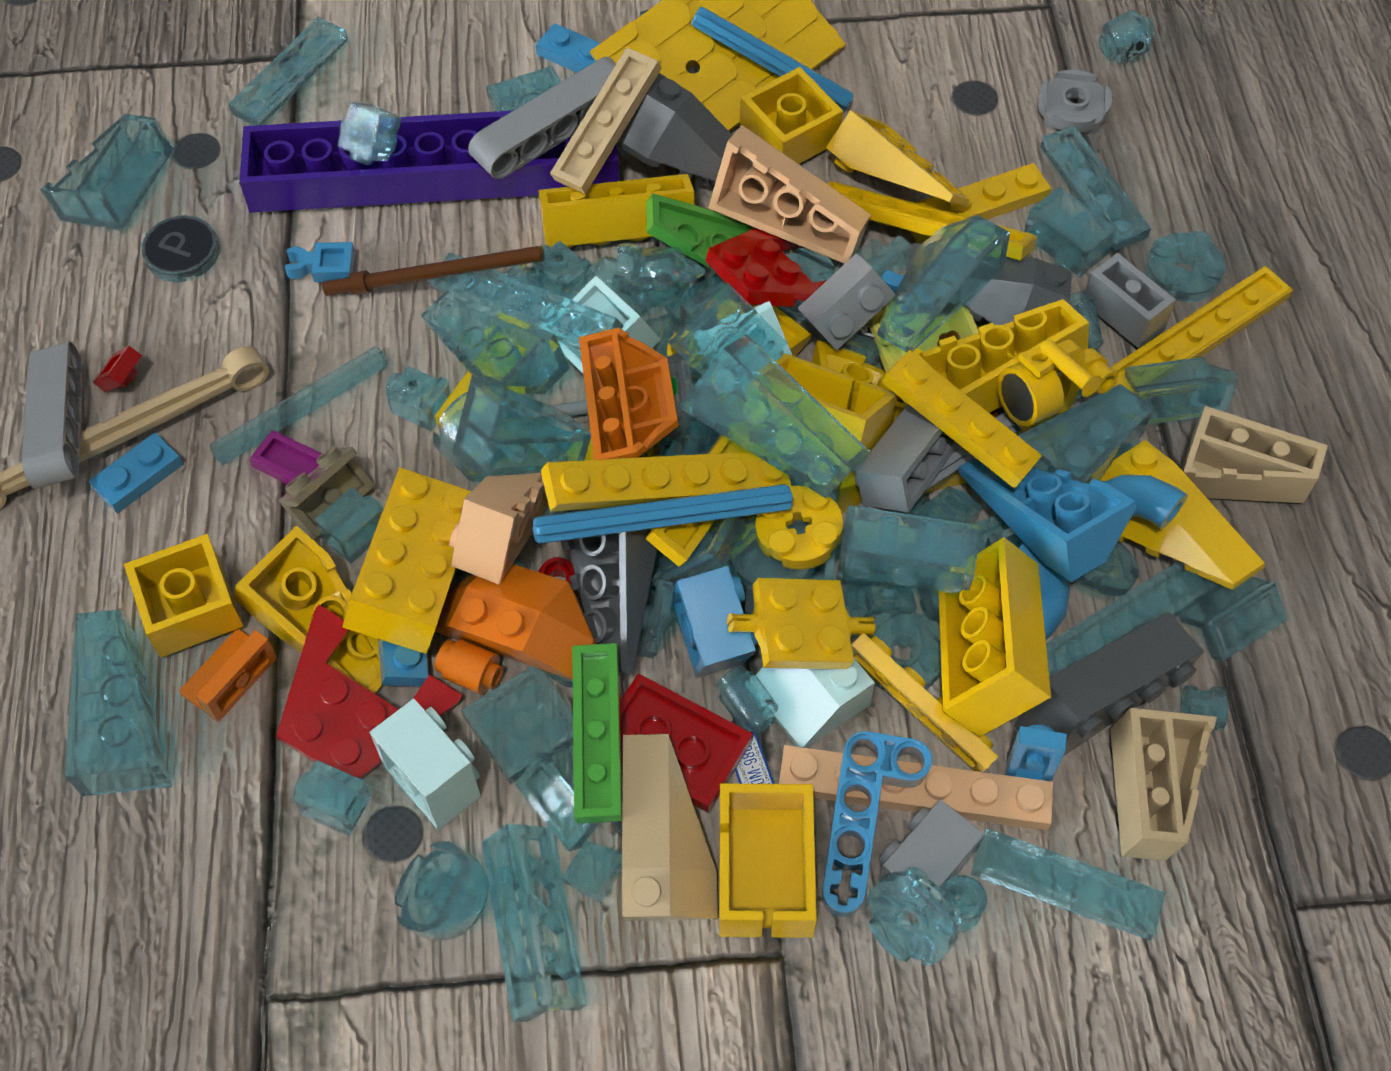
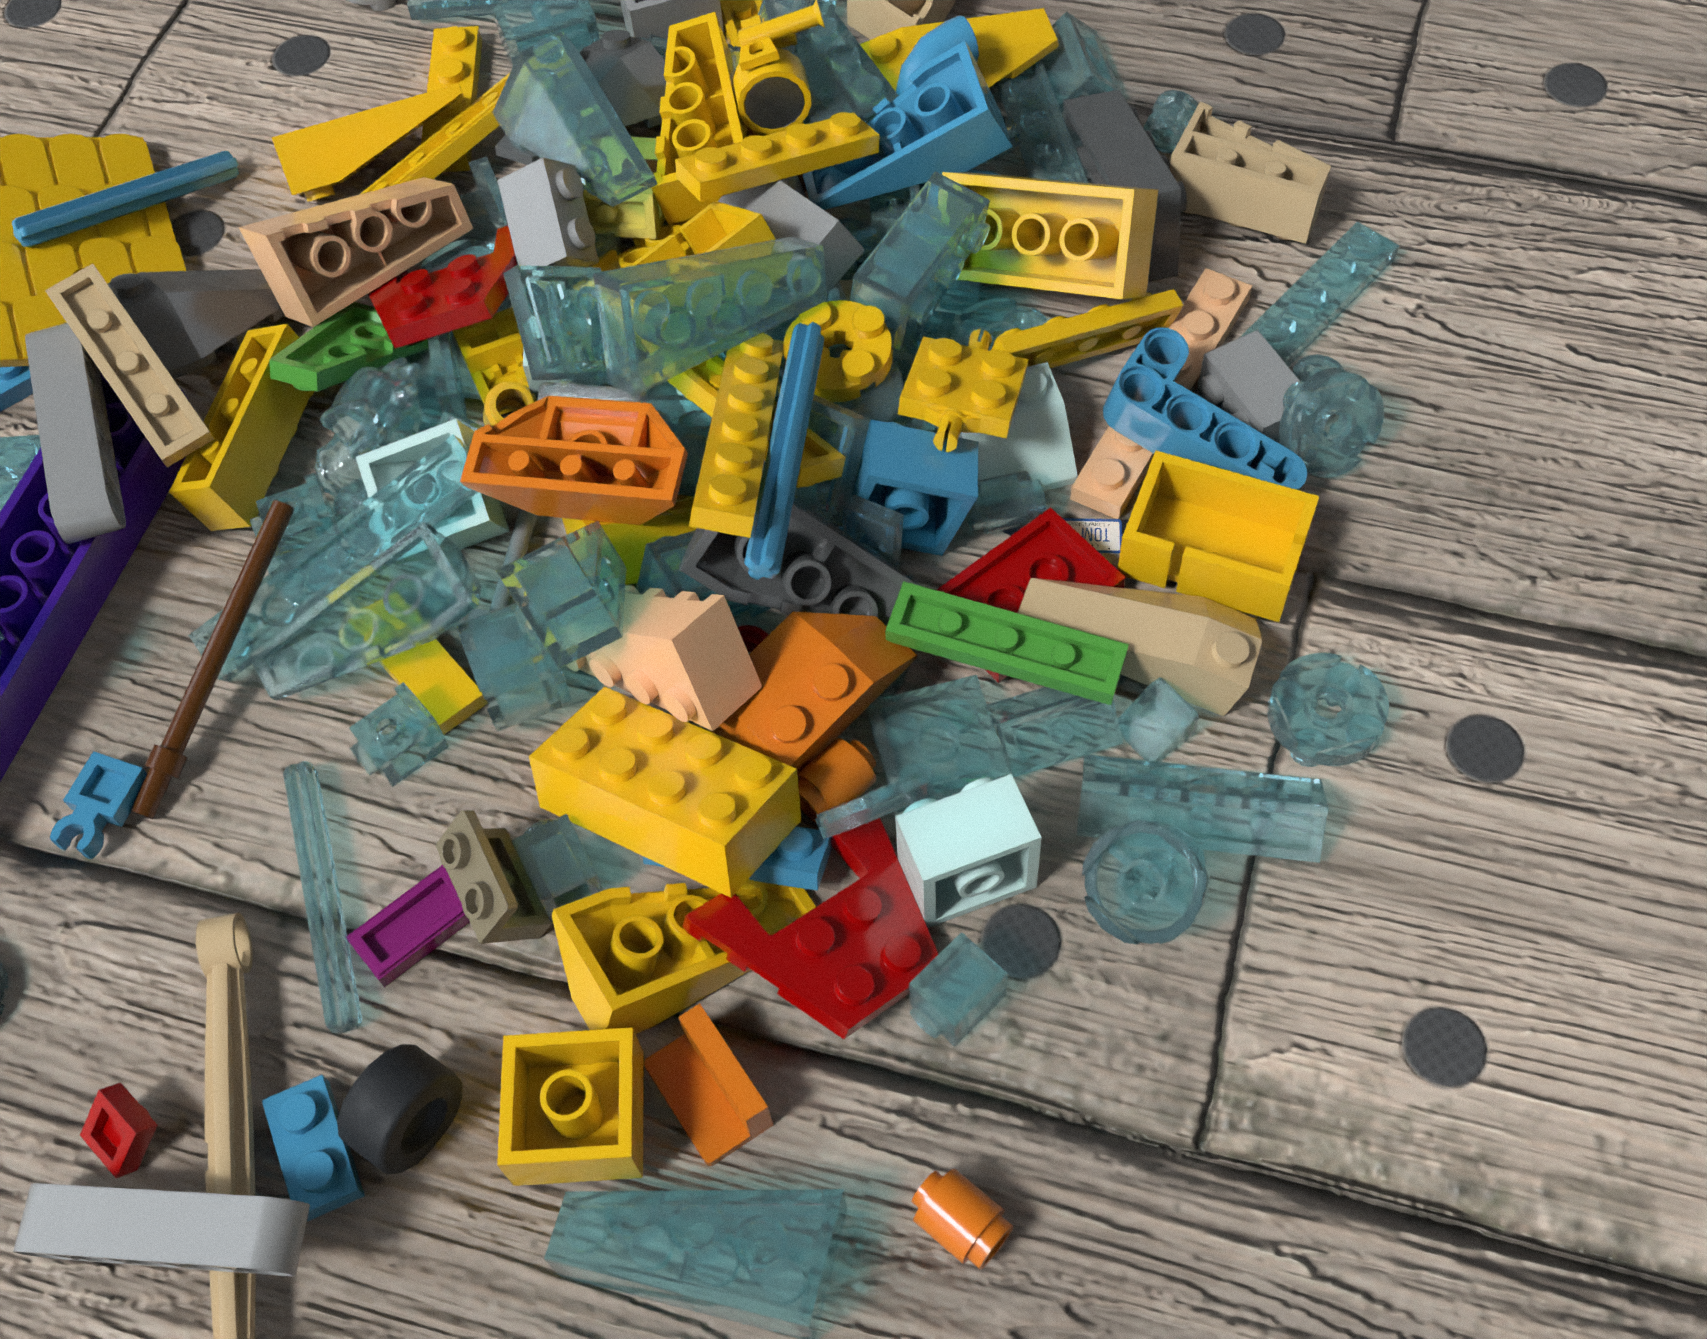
camera: 65 degrees left, 0 degrees up
yellow brick [740,67,843,164] -> none
dark azure plate [1005,725,1067,781] -> none
none -> black tyre [337,1044,462,1174]
none -> clear light blue tile [815,771,935,839]
none -> orange brick [911,1168,1014,1270]
none -> clear light blue plate [1267,653,1389,767]

